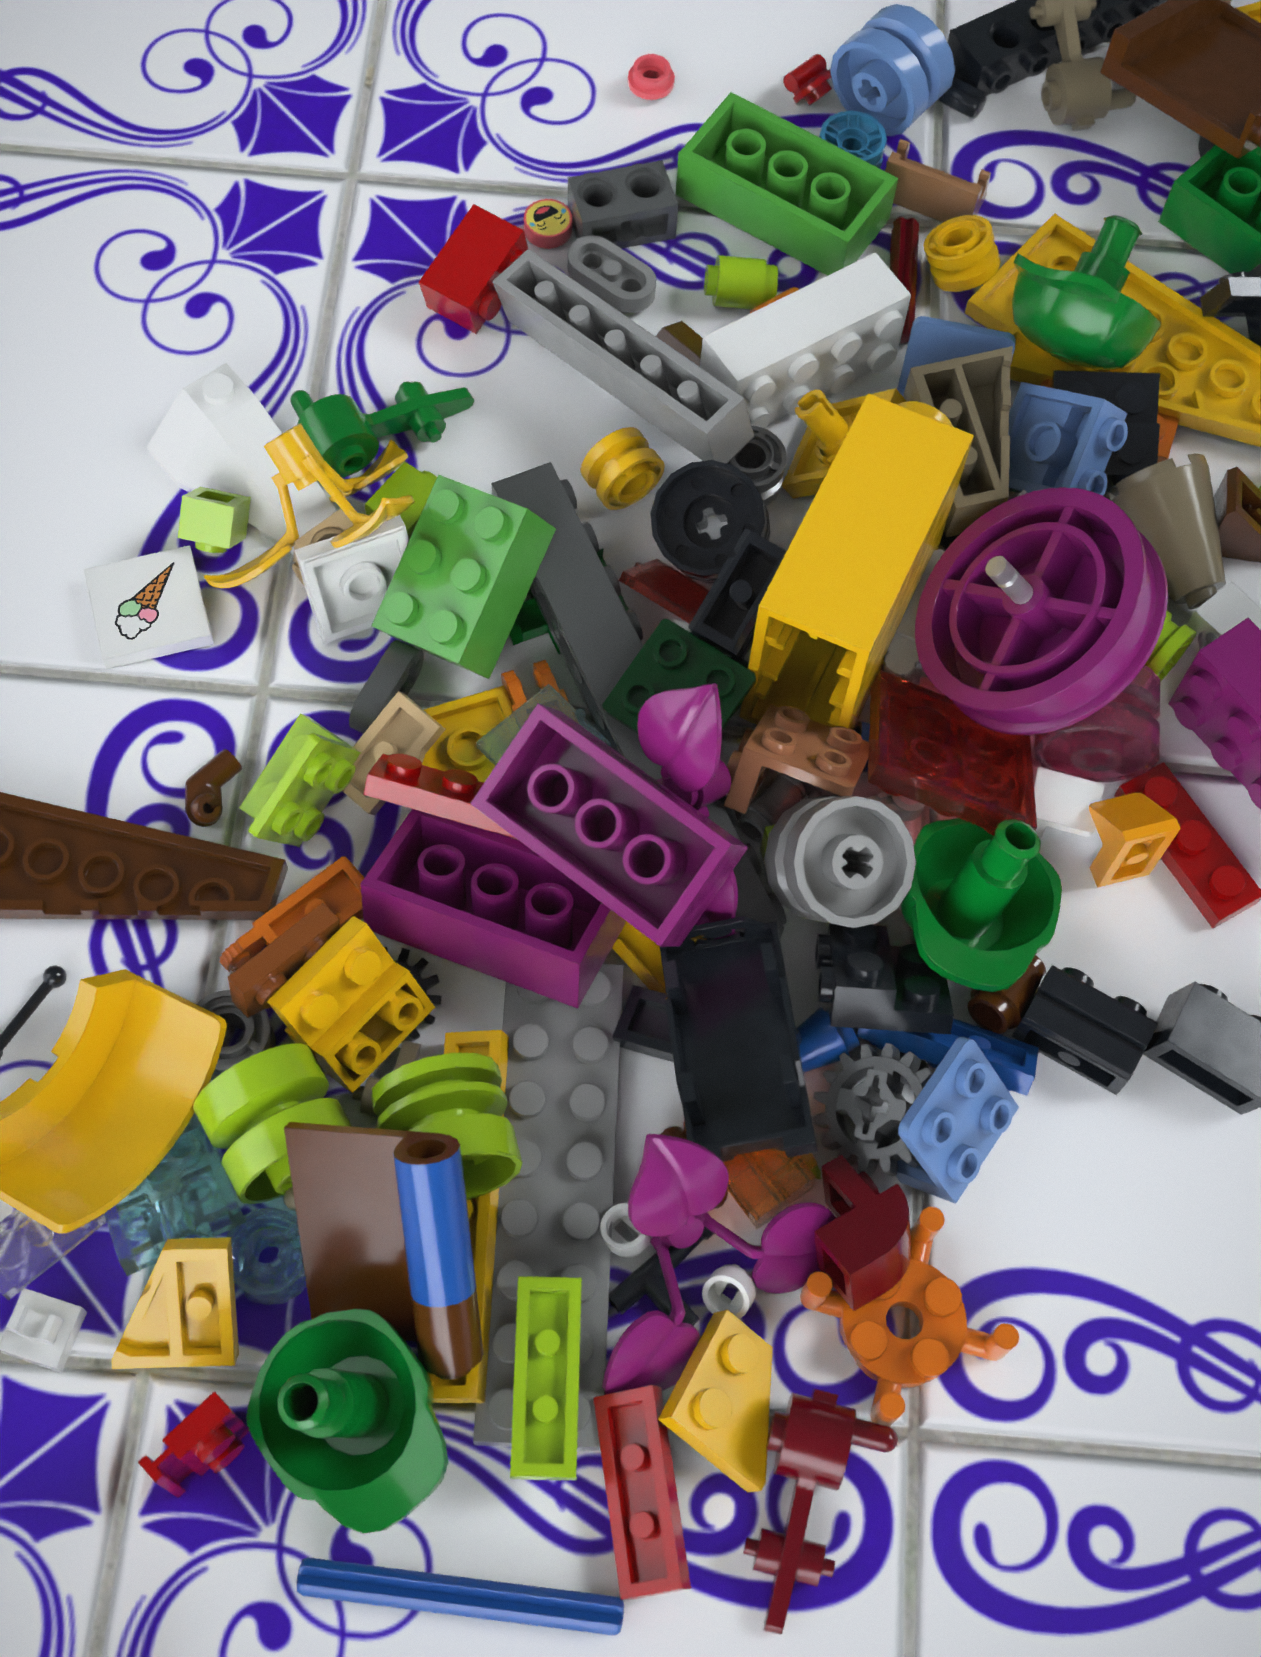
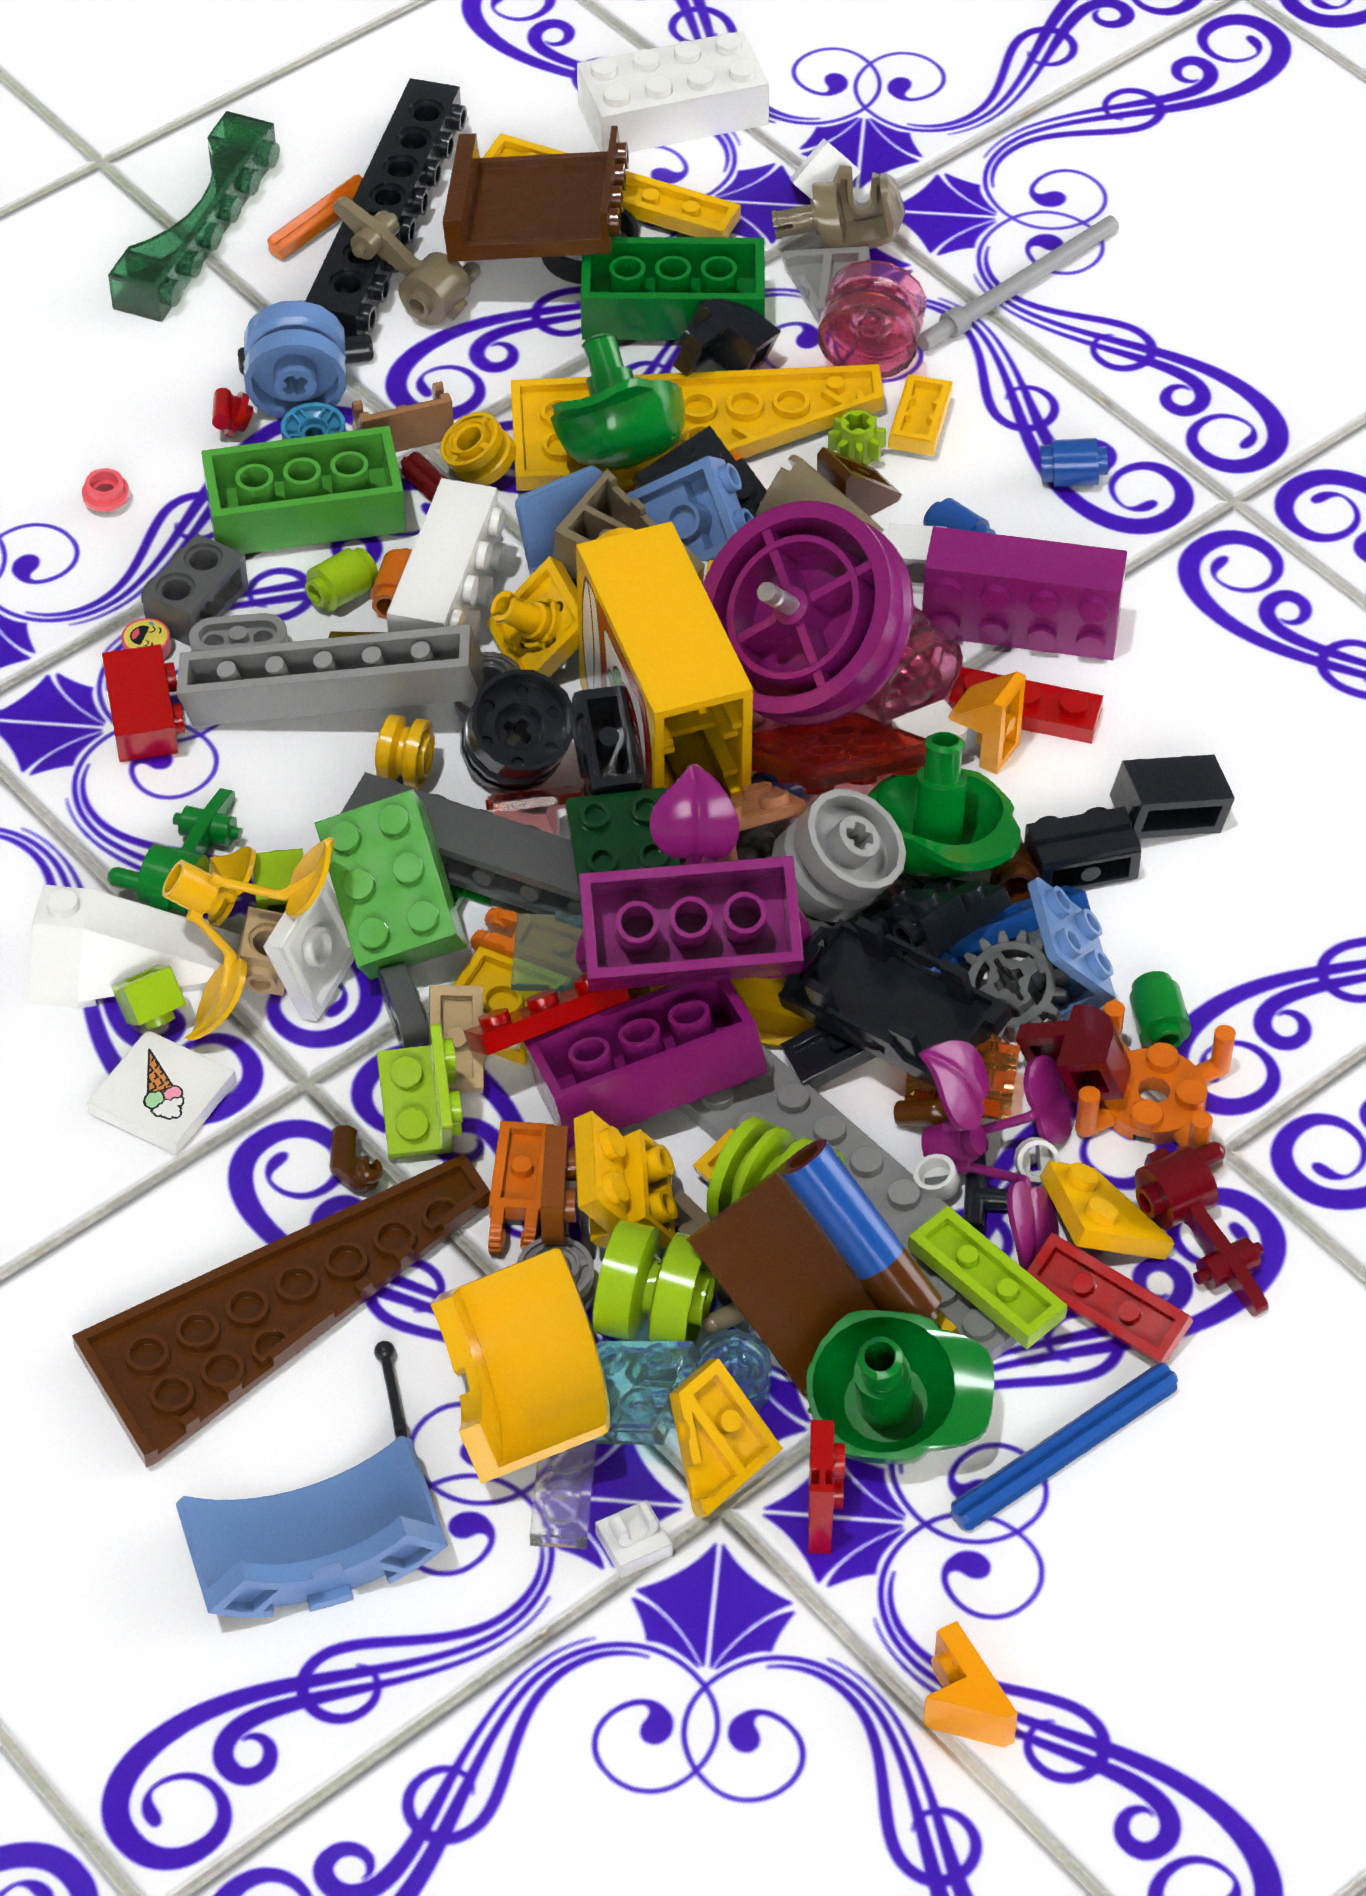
camera: 40 degrees left, 15 degrees down
none -> green brick [1129,971,1192,1048]

